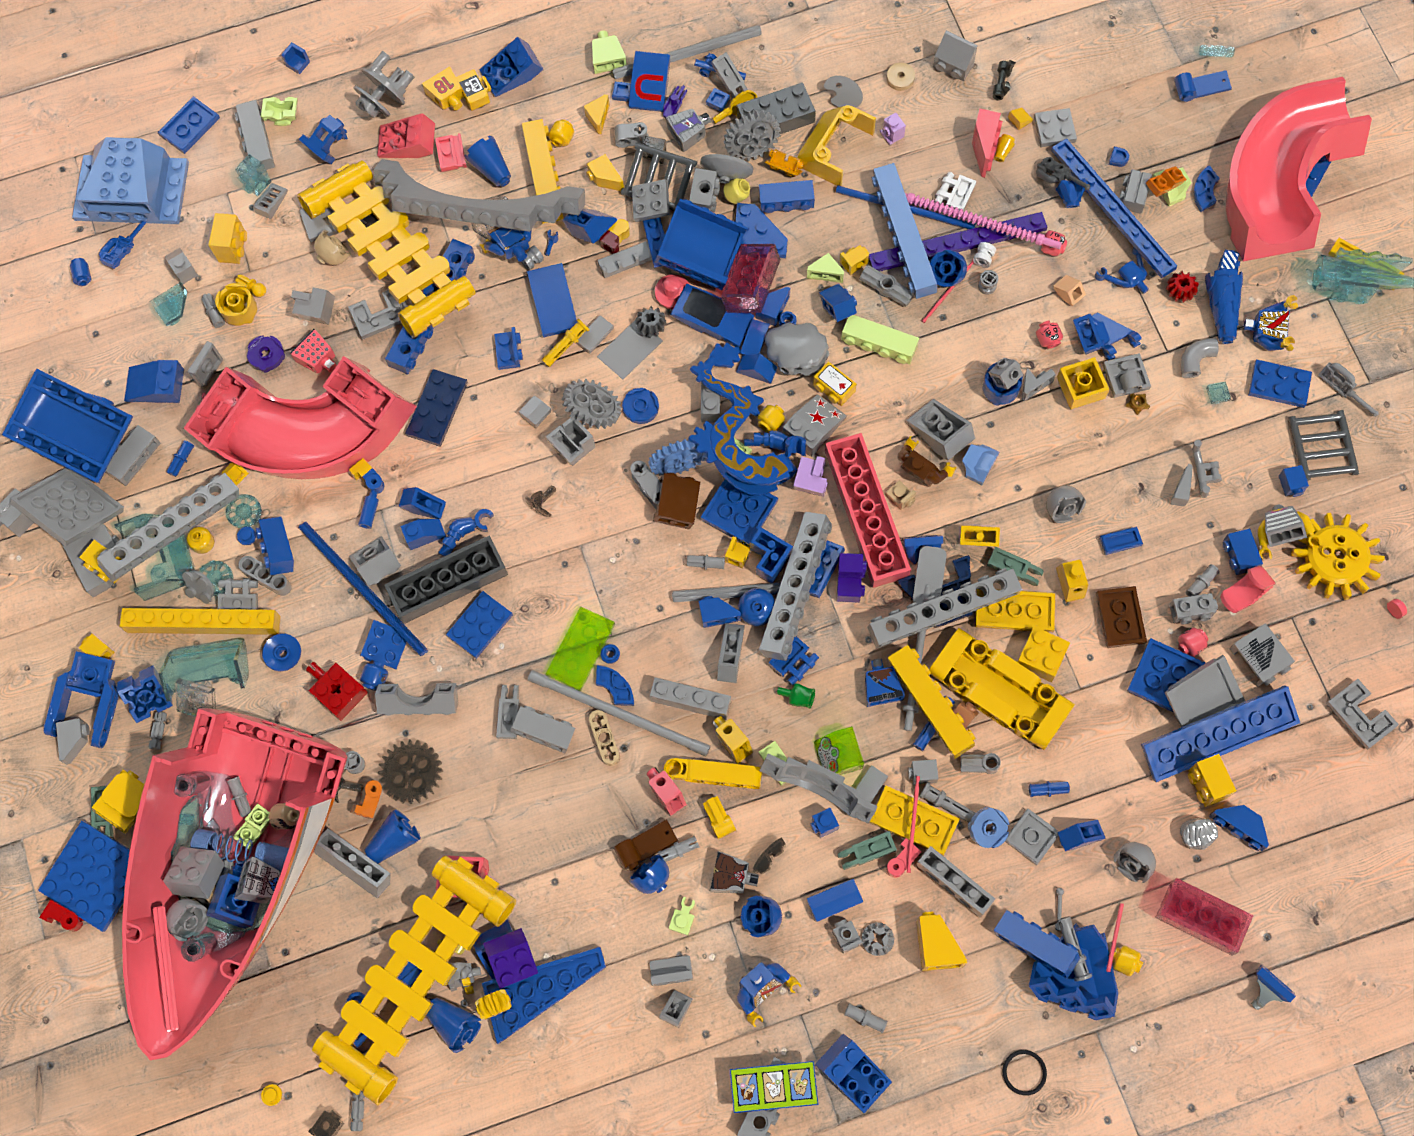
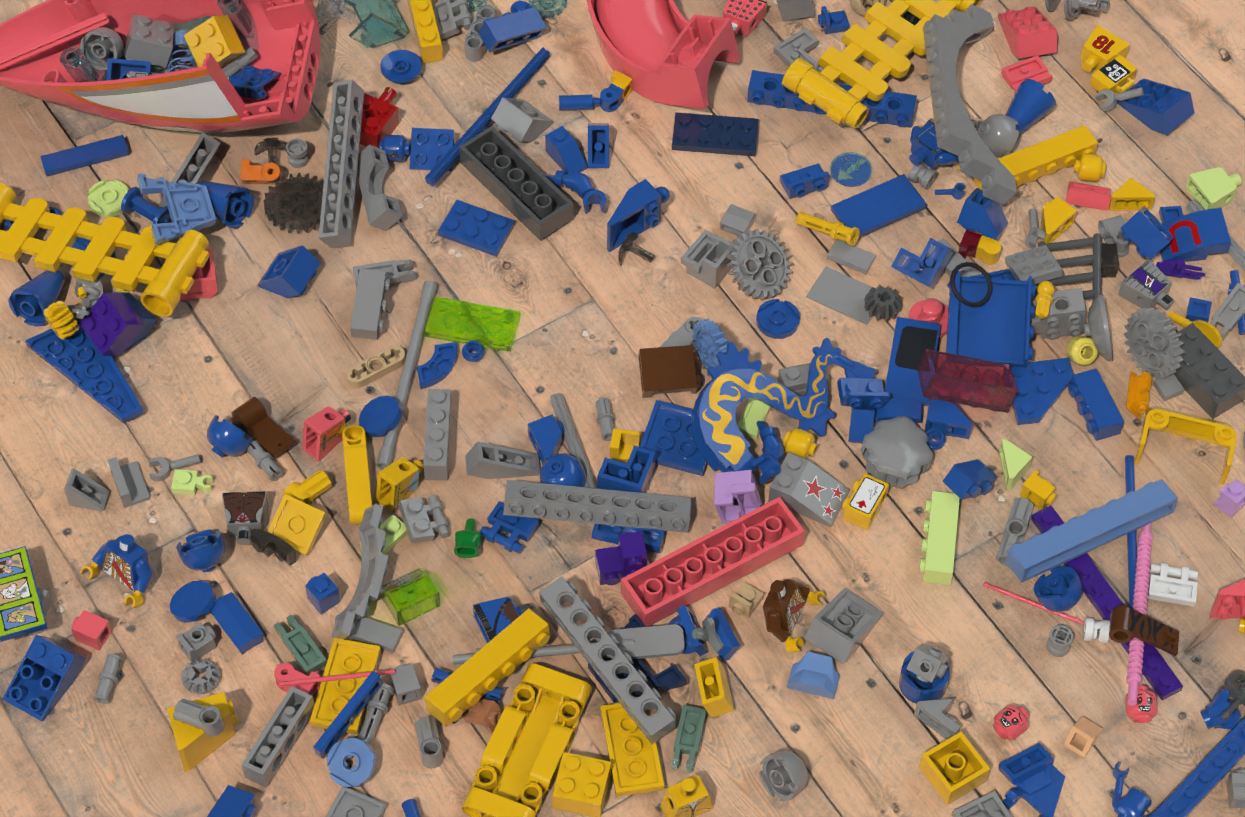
camera: 70 degrees right, 15 degrees down
none -> blue tile [40,135,129,177]
none -> light grey axle [68,305,89,319]
none -> coral brick [71,610,112,651]
none -> yellowish green tile [87,179,129,217]
none -> blue hose [121,187,172,224]
none -> medium blue wing [137,174,216,245]
none -> light grey piece [149,454,201,481]
none -> blue tile [170,580,216,623]
none -> light grey piece [173,698,224,737]
none -> yellow brick [184,15,245,68]
none -> blue hinge [228,66,281,100]
none -> blue slope [258,245,321,298]
none -> yellow plate [266,494,327,555]
none -> blue tile [313,671,382,759]
none -> light grey brick [318,80,364,248]
none -> blue tile [359,395,402,437]
none -> light grey plate [398,495,449,543]
none -> blue slope [607,179,670,252]
none -> piece [692,608,740,661]
none -> blue bracket [818,6,849,34]
none -> clear light blue piece [830,152,872,187]
none -> blue bracket [837,378,890,408]
none -> blue brick [891,238,954,289]
none -> black tyre [950,262,992,307]
none -> light grey cylinder [978,114,1019,158]
none -> light grey piece [1026,208,1045,249]
none -> yellow axle [1035,281,1055,319]
none -> coral slope [1066,181,1111,210]
none -> light grey piece [1095,87,1144,112]
none -> reddish brown door [1109,605,1179,656]
none -> blue slope [1121,206,1174,260]
none -> light grey tile [1153,374,1185,401]

